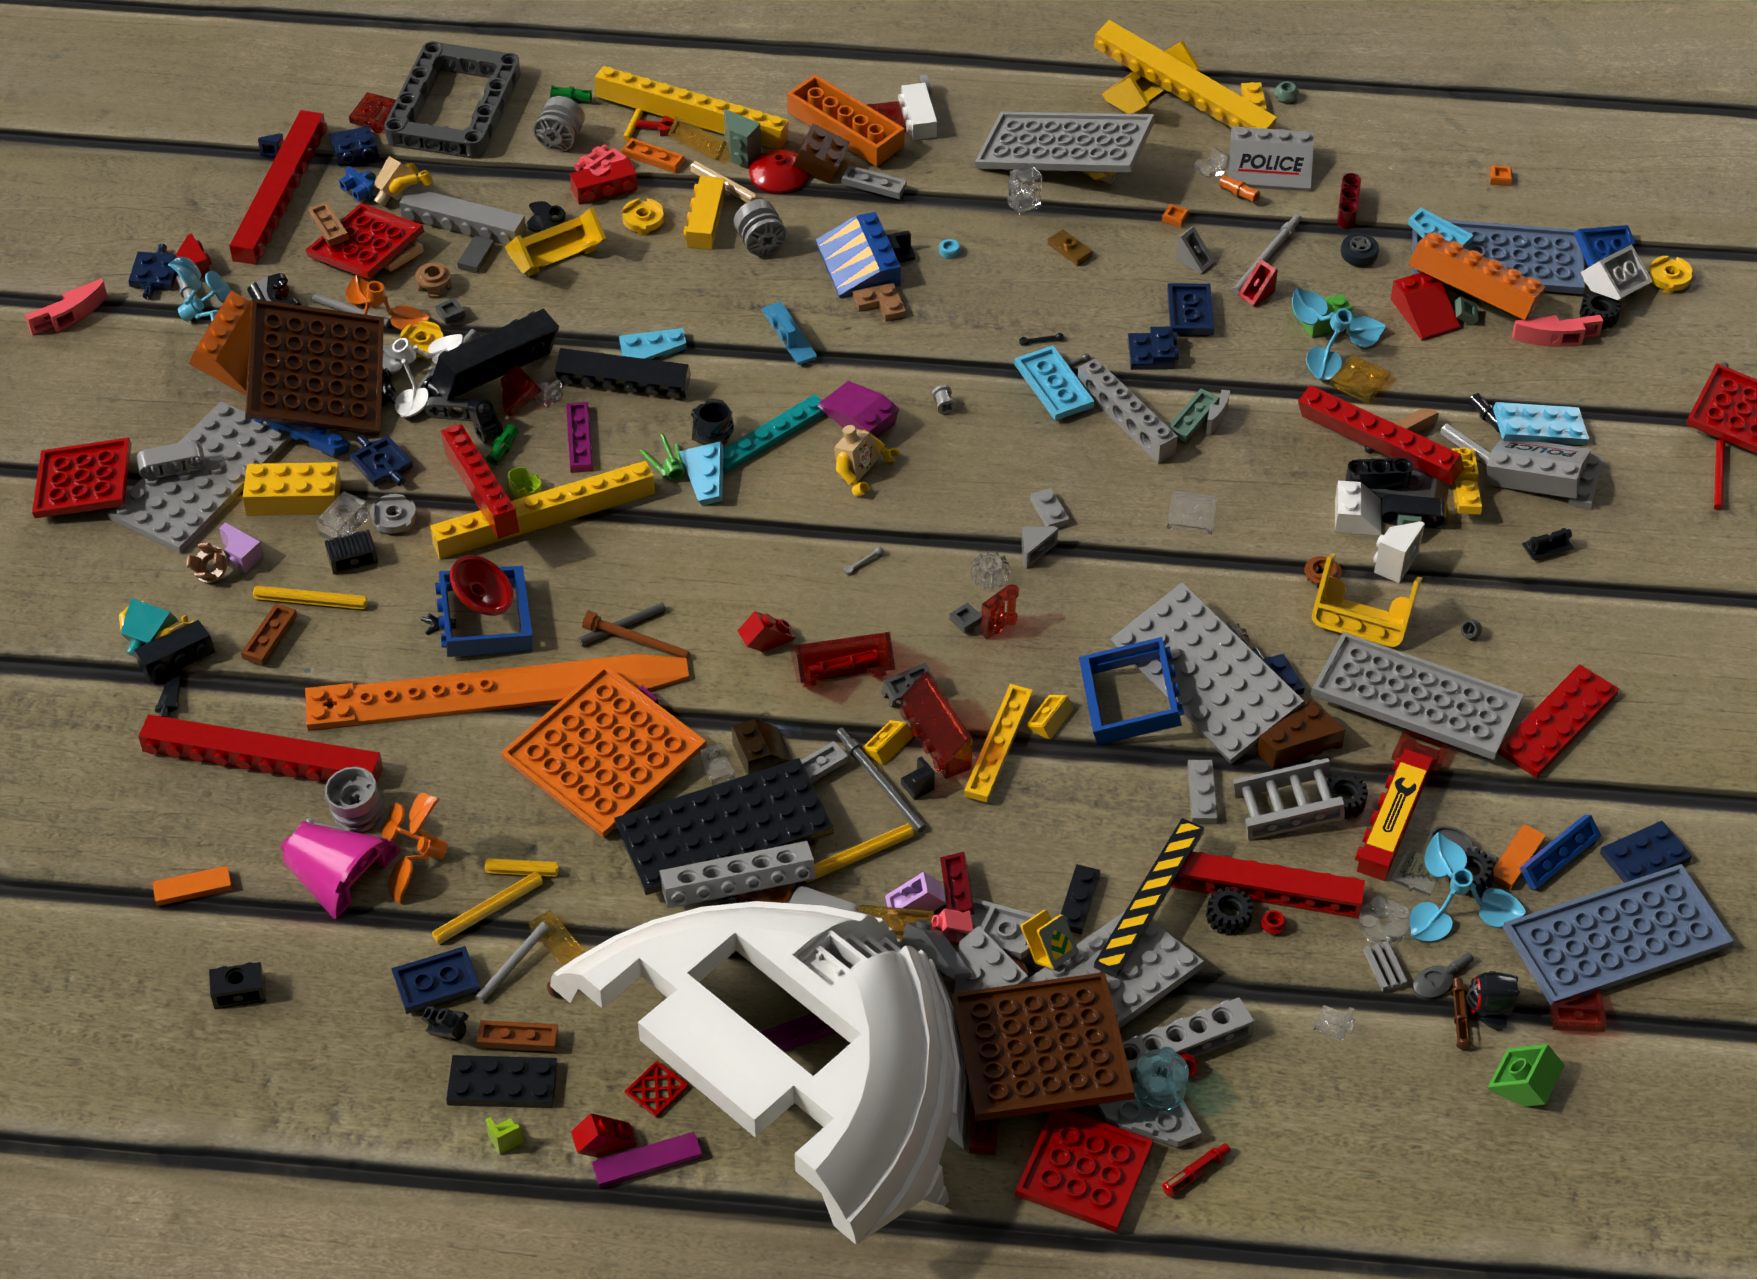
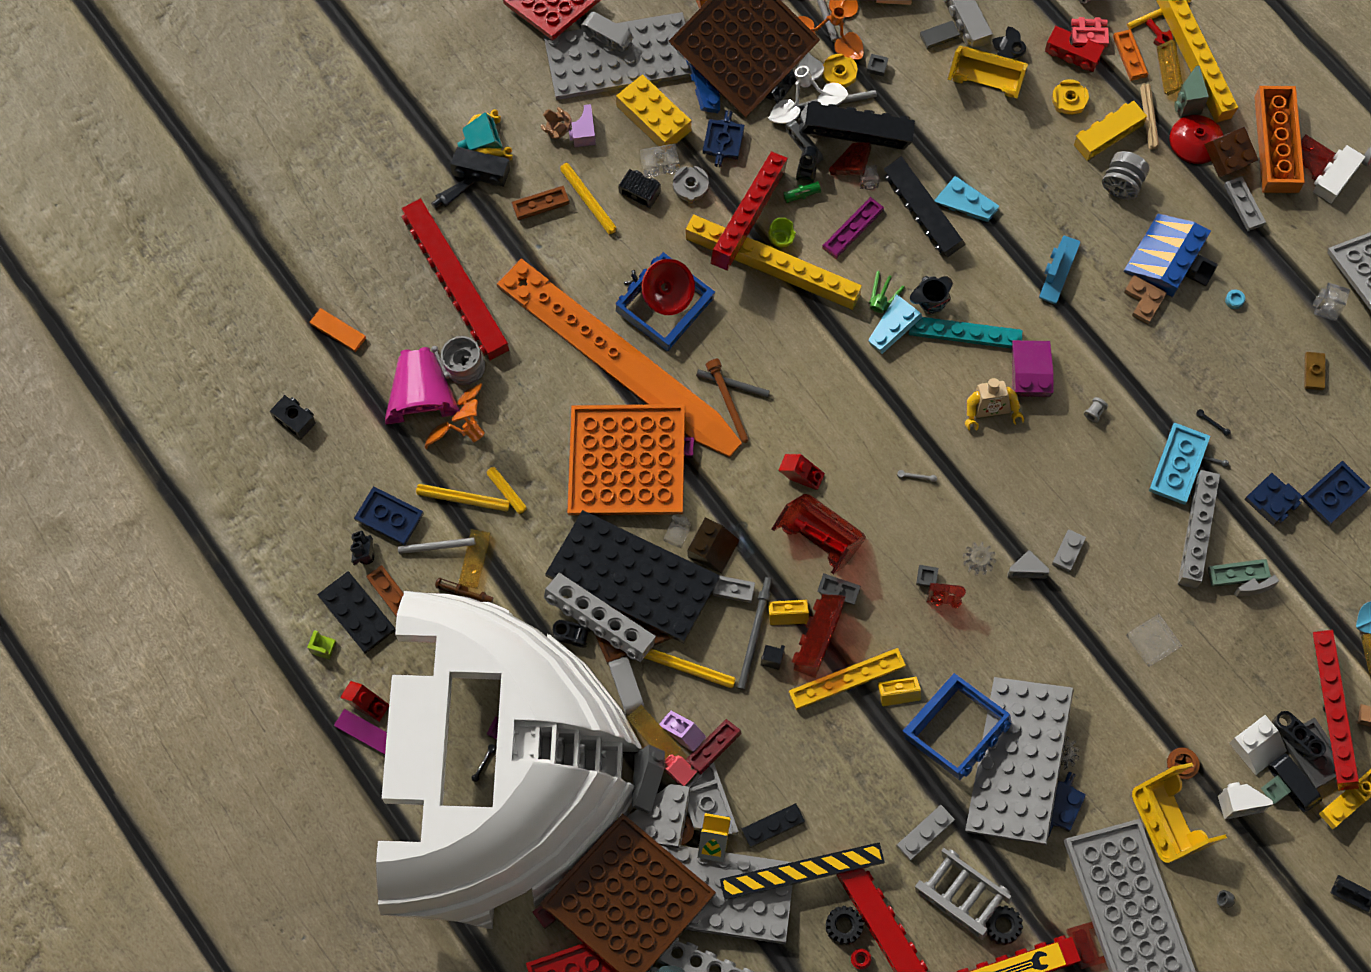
camera: 50 degrees right, 20 degrees up
medium nougat piece [415,262,451,298] -> none
reddish brown wedge [1257,700,1346,769] -> none

